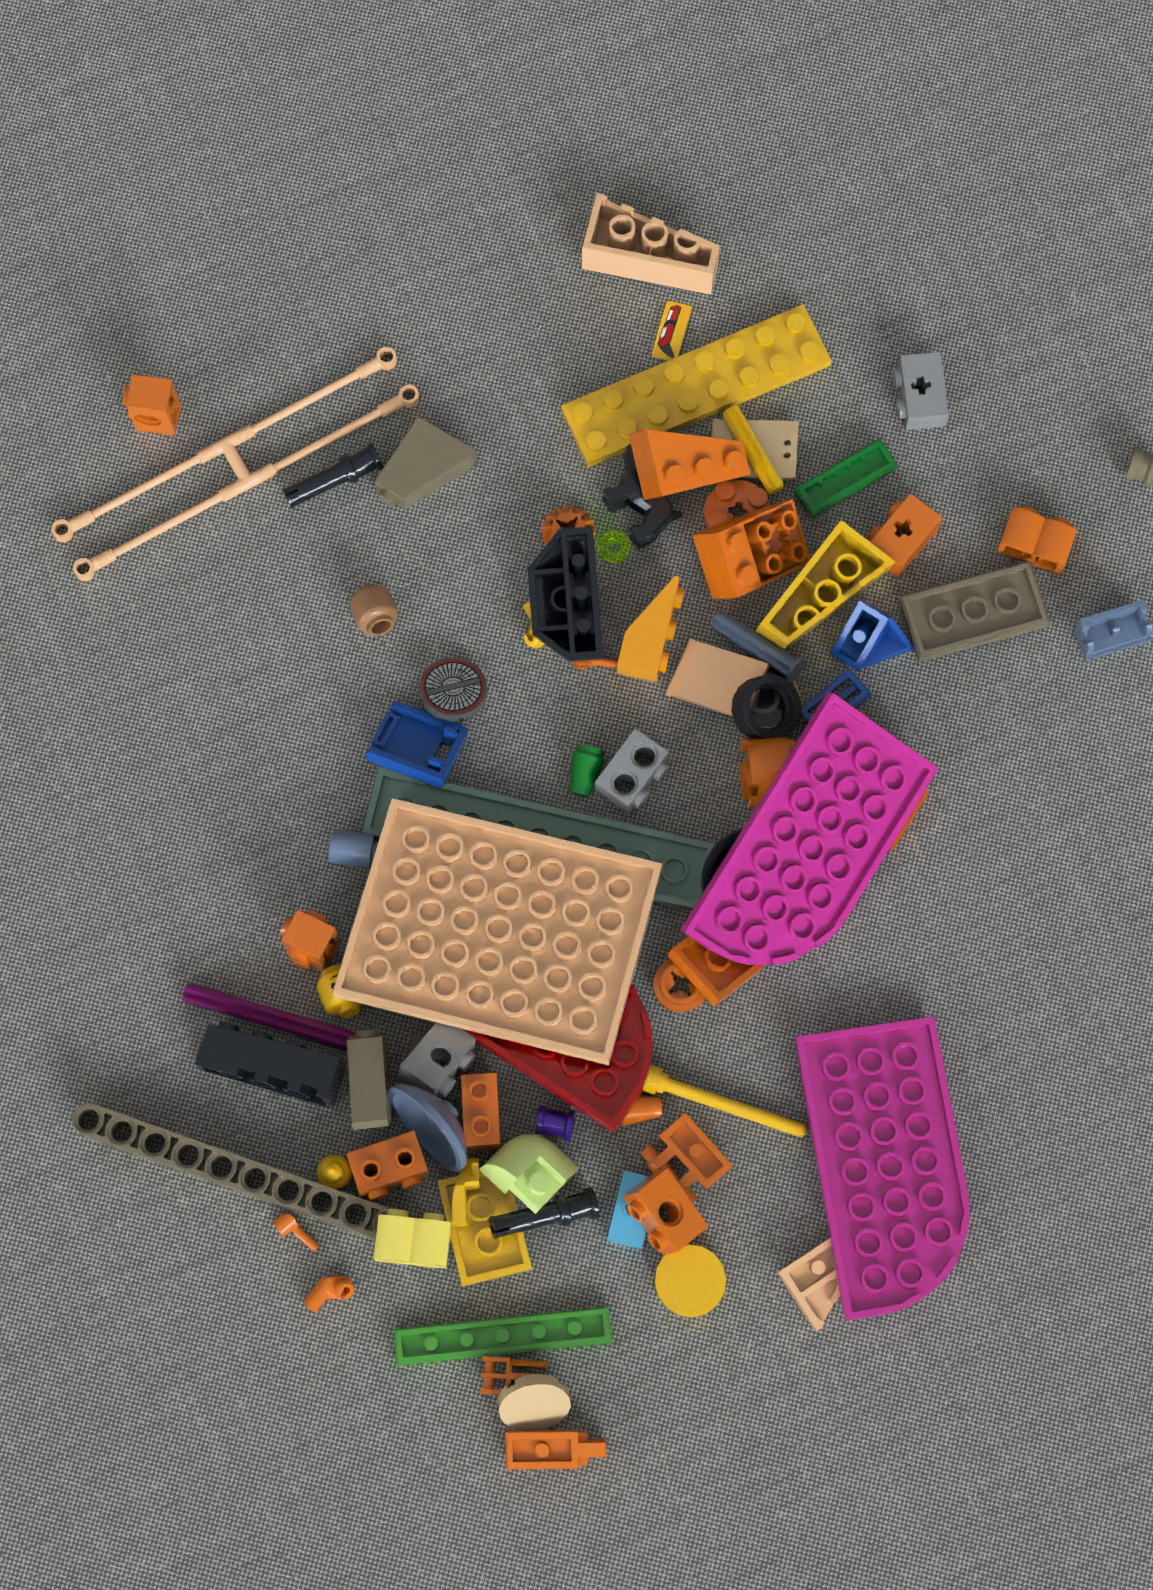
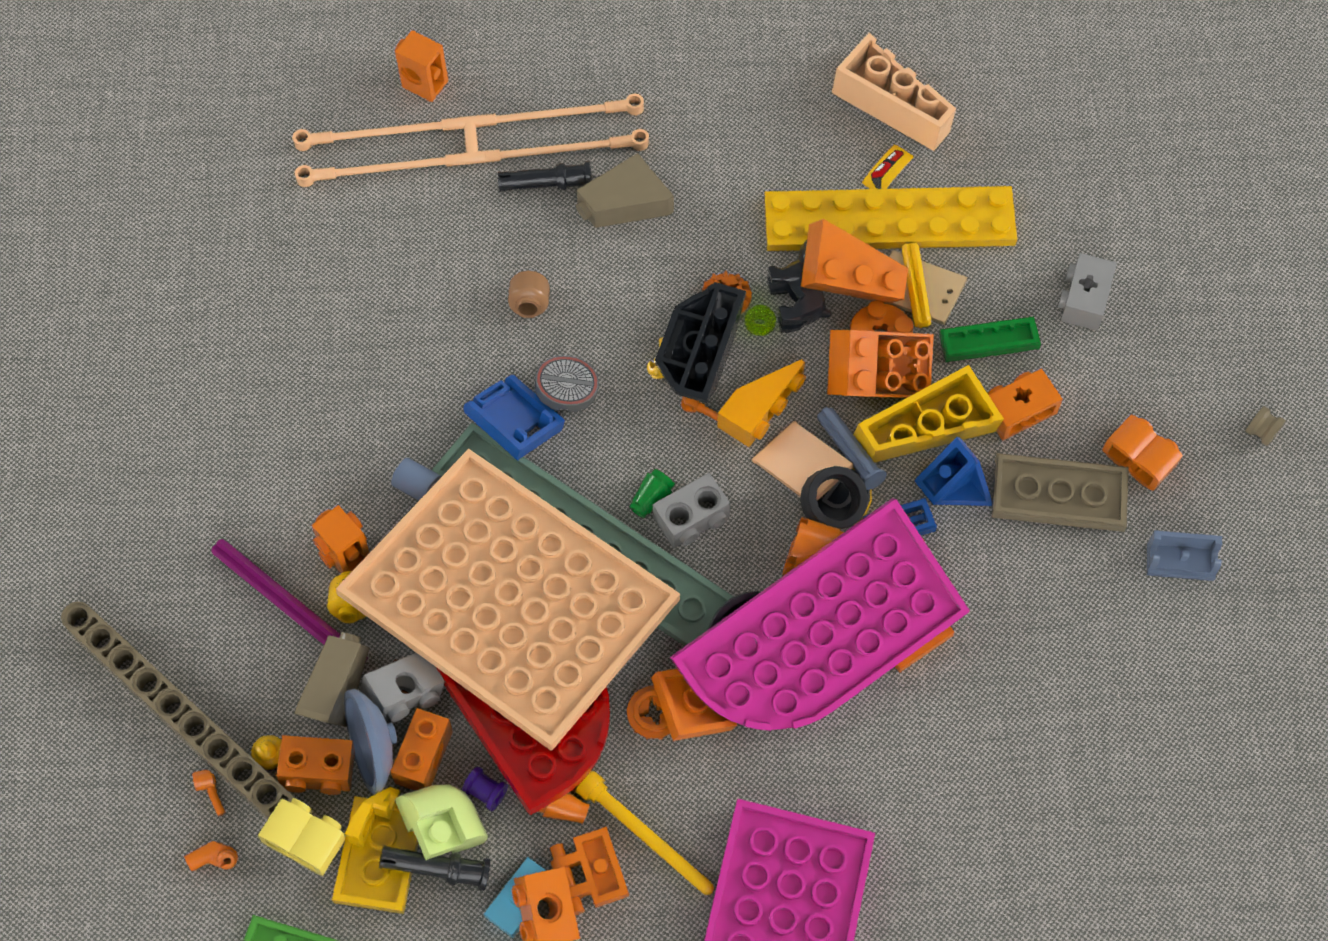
camera: 20 degrees right, 10 degrees down
black wedge [195,1022,346,1109] -> none

